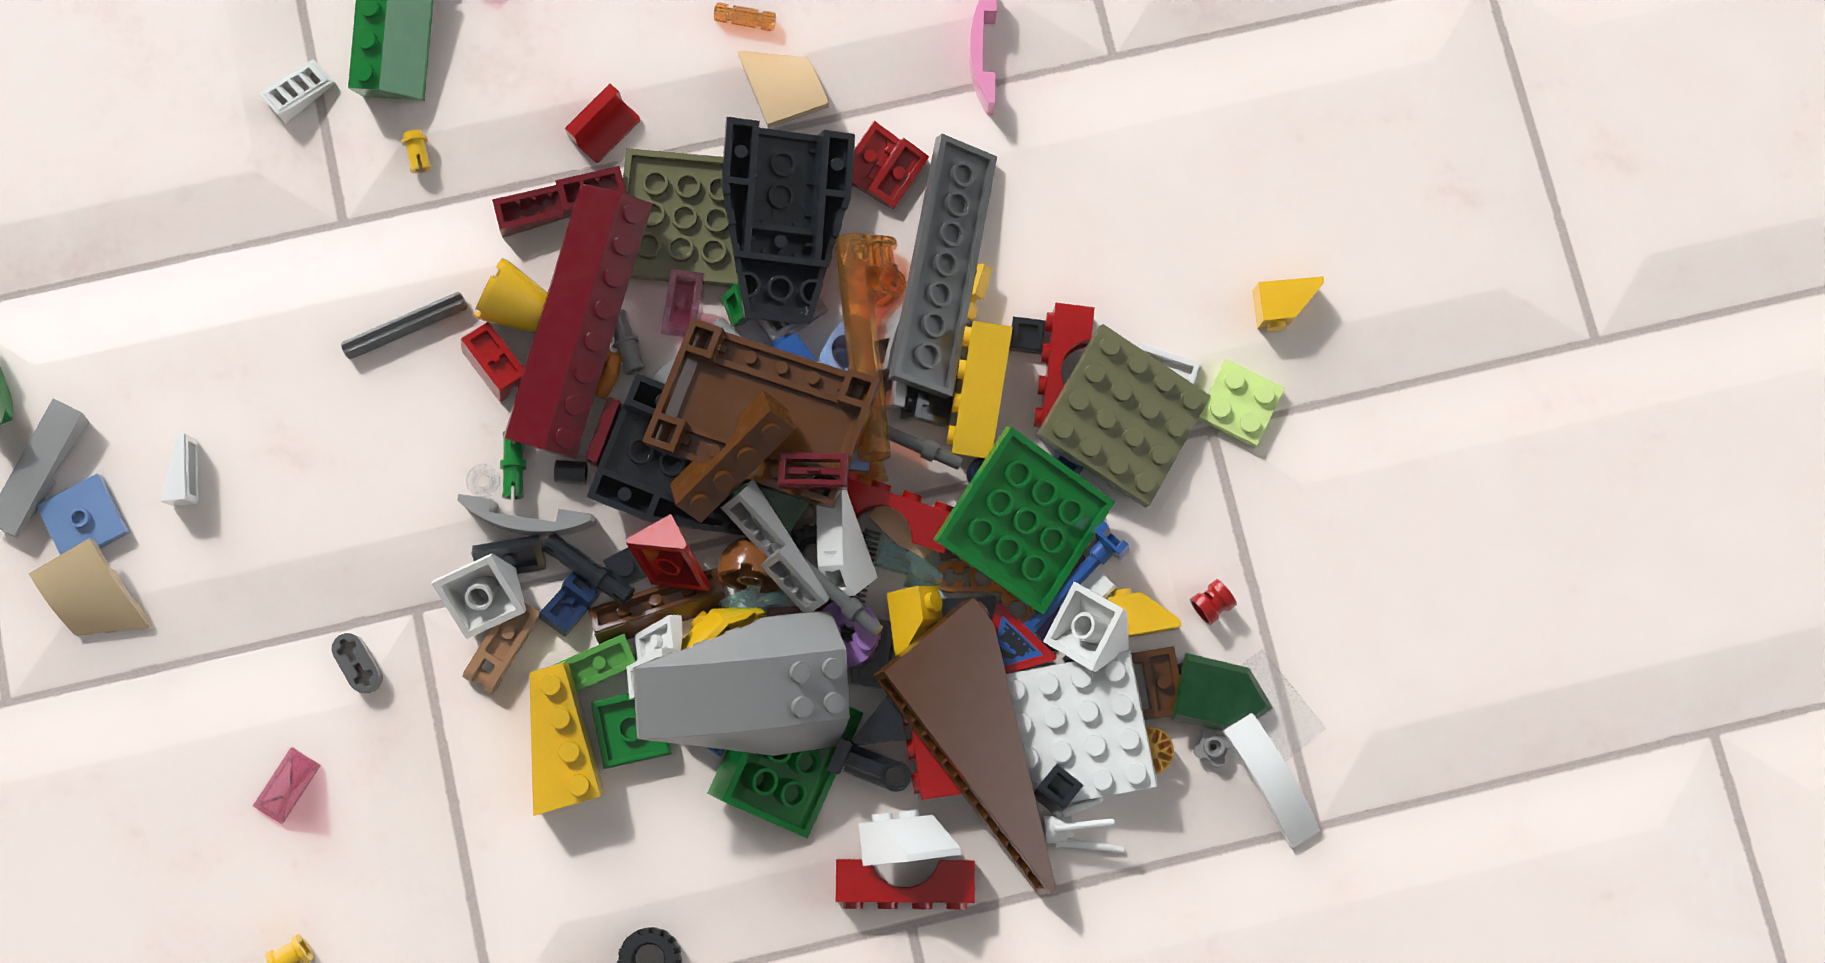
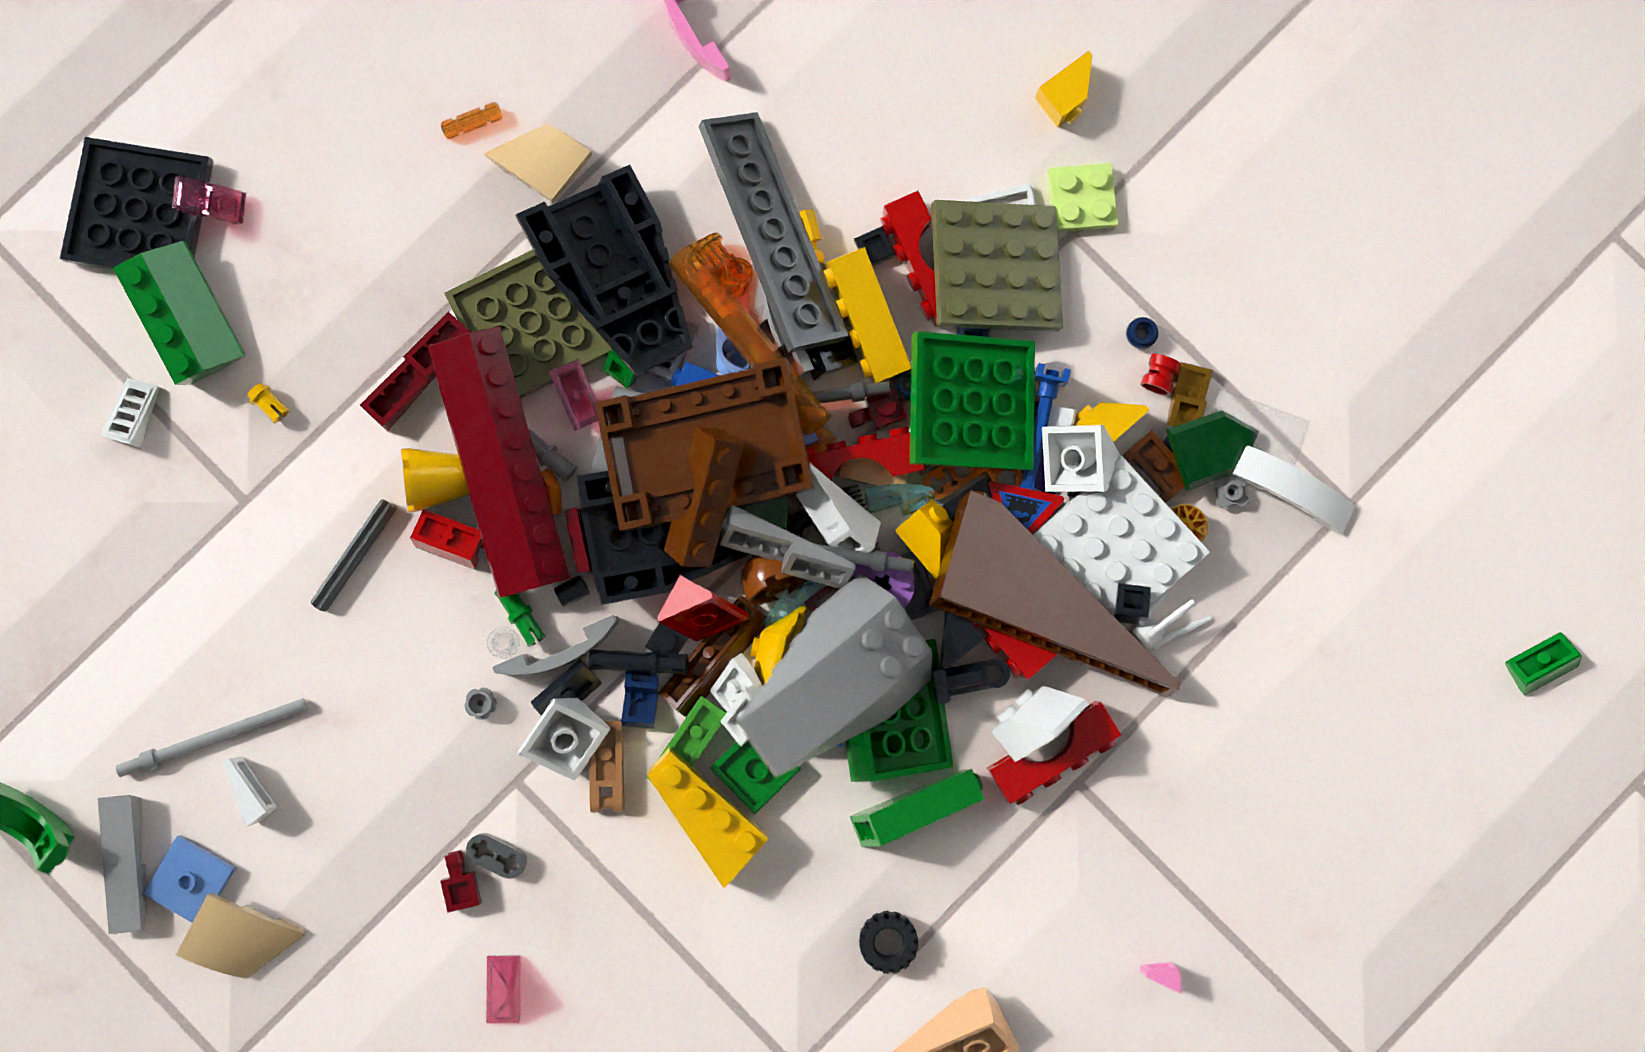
camera: 30 degrees left, 5 degrees up
red panel [564,83,641,163] -> none
dark red tile [777,452,850,490] -> none
red slope [852,120,930,209] -> none
none -> light grey bar [116,698,308,777]
none -> dark red plate [440,849,482,913]
none -> light grey plate [465,687,497,720]
none -> dark red plate [847,387,907,430]
none -> green slope [849,769,984,847]
none -> dark blue plate [1126,317,1158,349]
none -> pearl gold slope [1167,362,1213,427]

